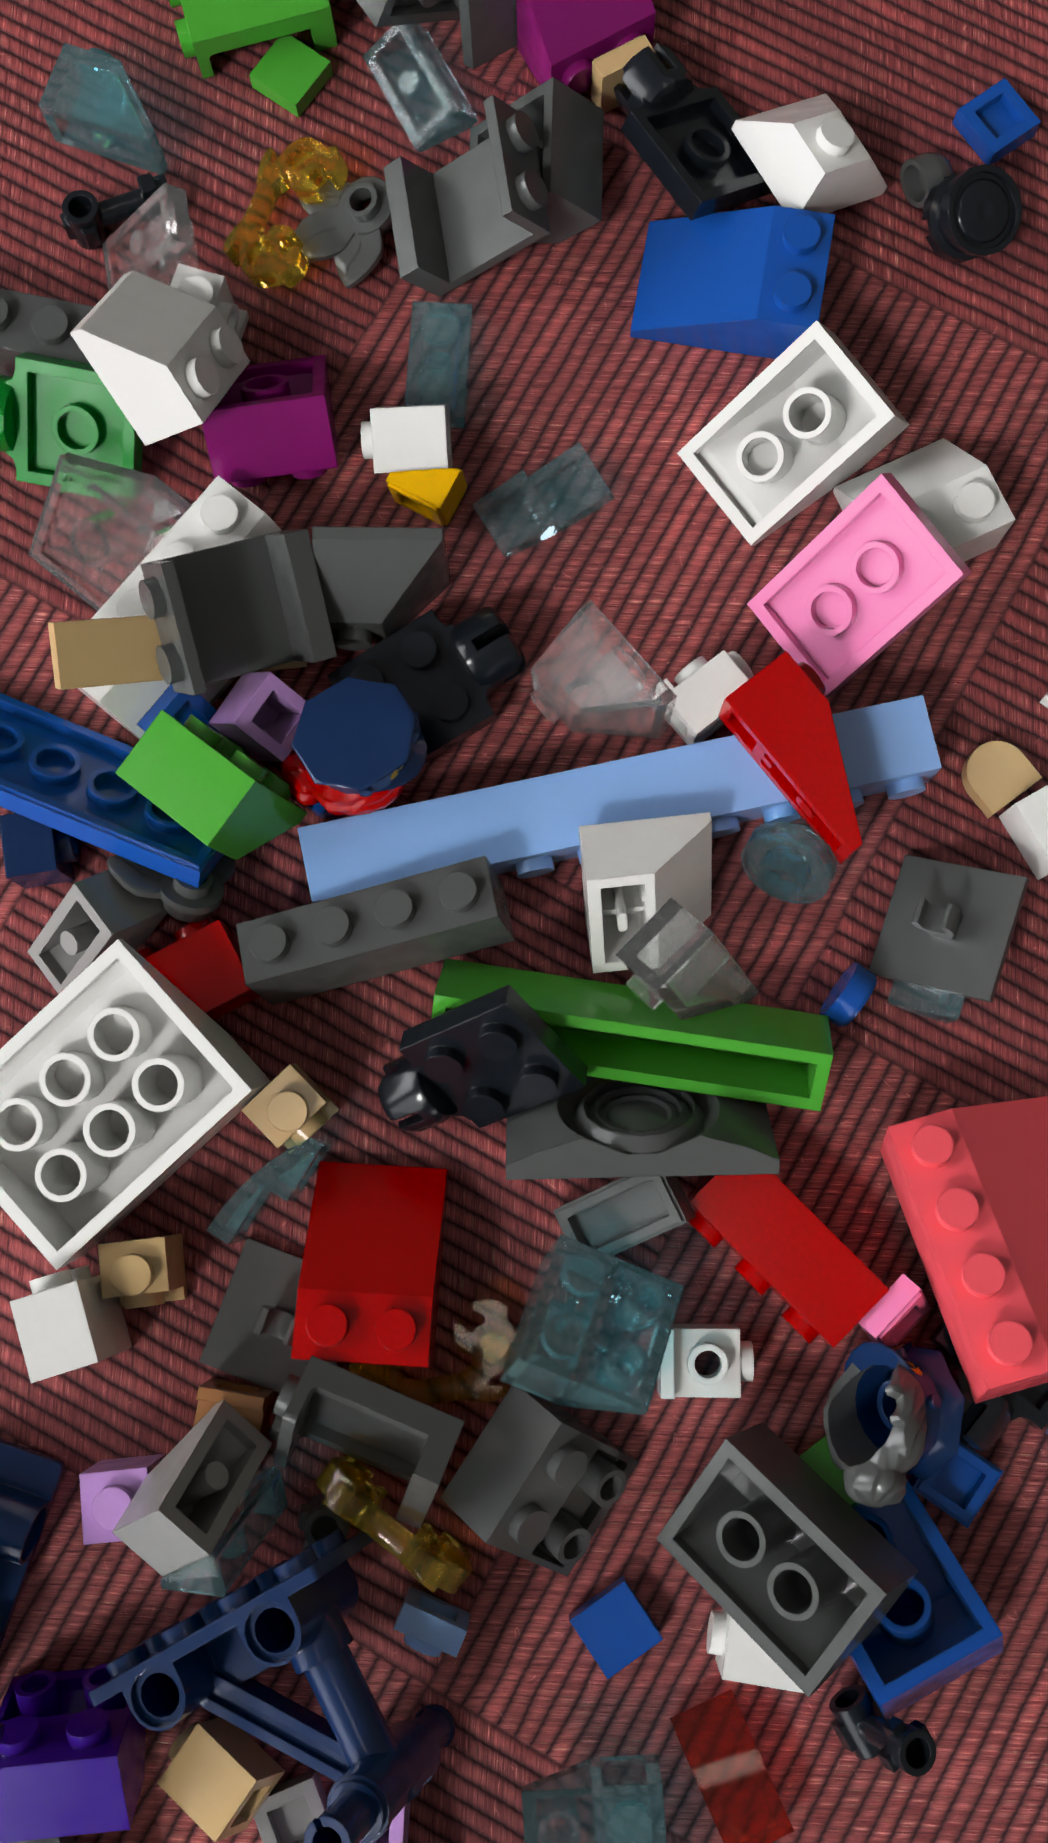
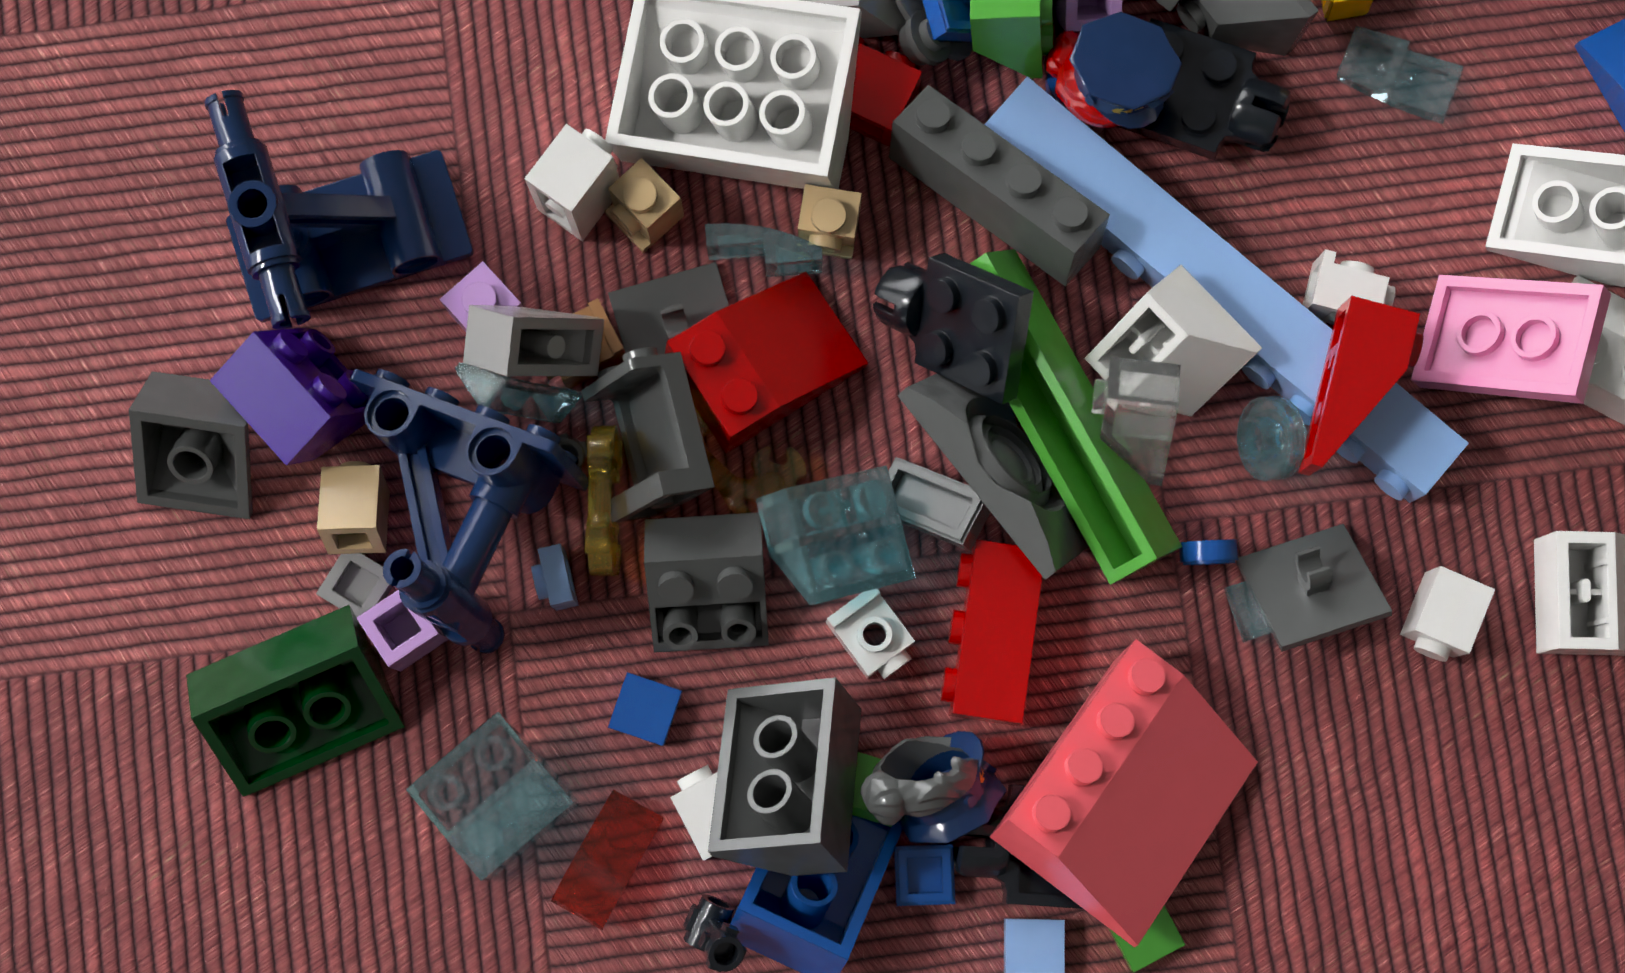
camera: 45 degrees right, 0 degrees up
clear slope [530,600,677,738] -> none
bright pink tile [858,1274,930,1348] -> none
tan tile [961,741,1043,819] -> none

